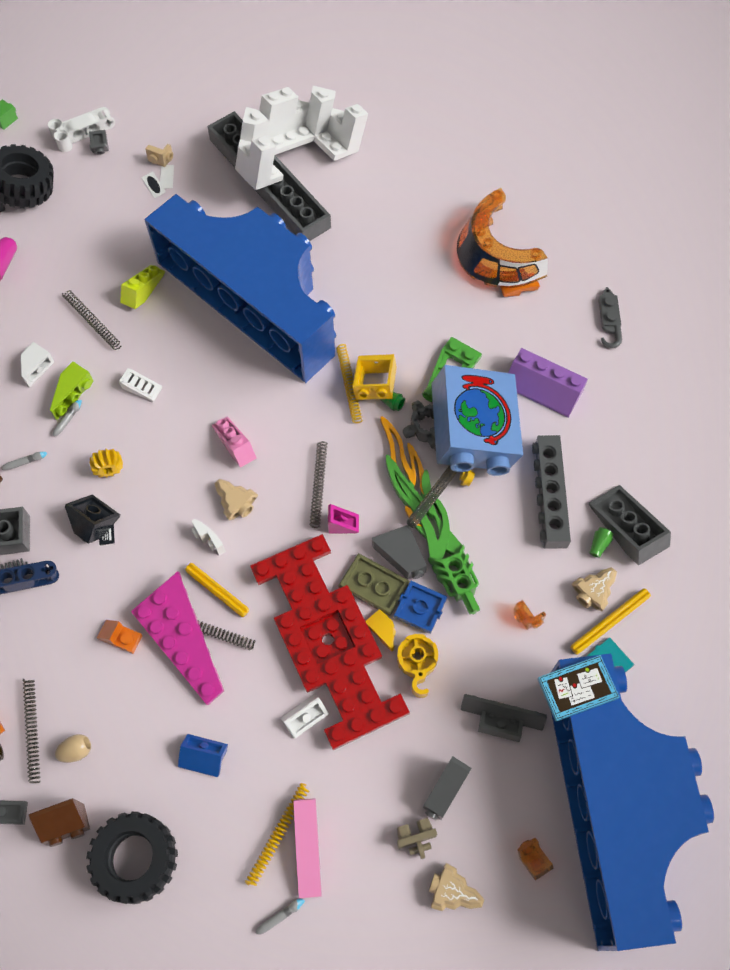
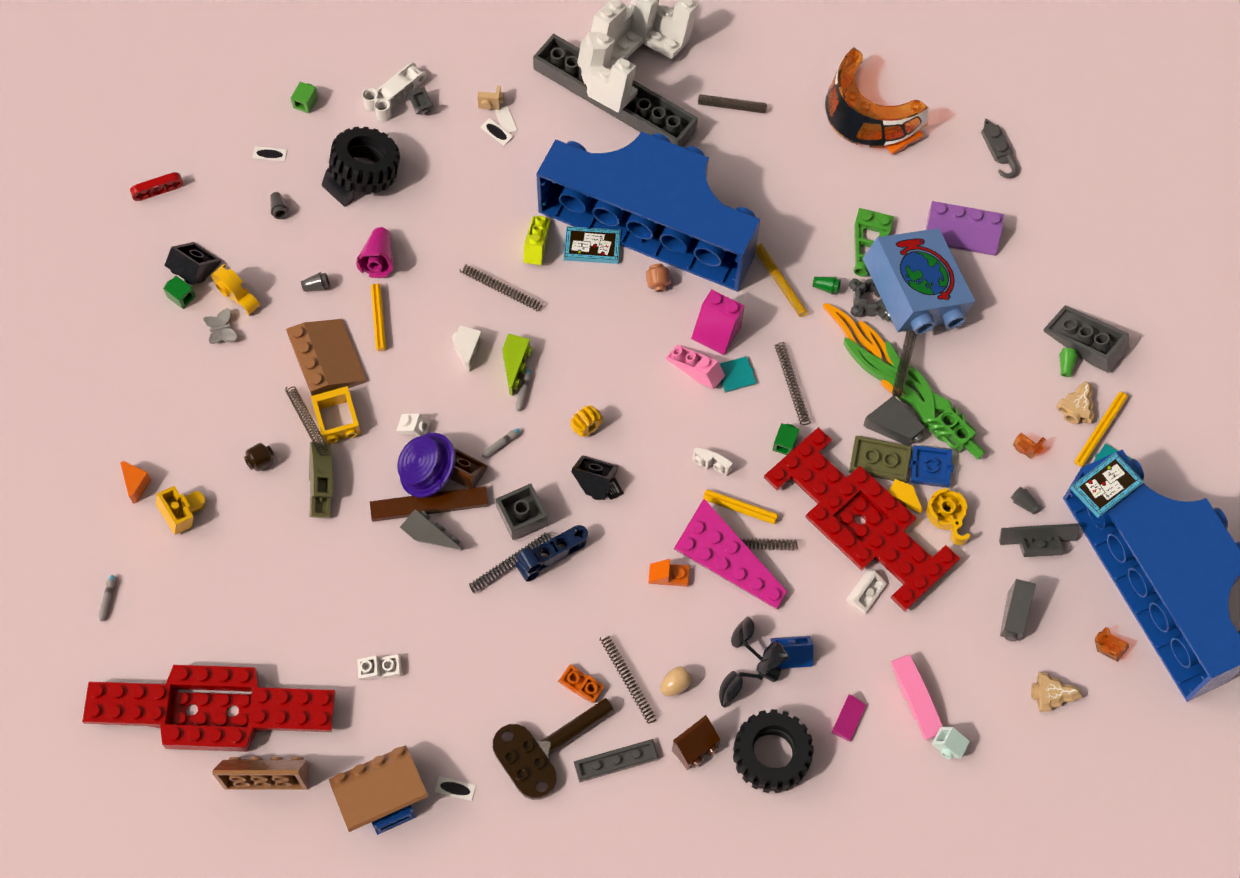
camera: 20 degrees left, 0 degrees up
white slope [119,368,162,402] -> none
tan rock [214,479,258,521] -> none
yellow piece [244,783,309,886] -> none
light grey piece [256,898,305,934] -> none
dark pink slope [328,504,359,534] -> none
yellow window [353,354,397,400] -> none
dark tan hips [397,818,438,859] -> none
yellow plate [459,470,475,487] -> none
dark grey brick [532,435,571,549] -> none
none -> tile [564,226,621,264]
none -> nougat head [646,264,671,292]
none -> dark pink slope [691,289,745,355]
none -> clear smoke axle [698,94,767,113]
none -> black plant [719,616,790,708]
none -> teal piece [720,356,757,393]
none -> green brick [772,423,799,455]
none -> dark pink slope [831,694,866,742]
none -> light aqua brick [932,727,970,760]
none -> dark grey cone [1010,486,1040,514]

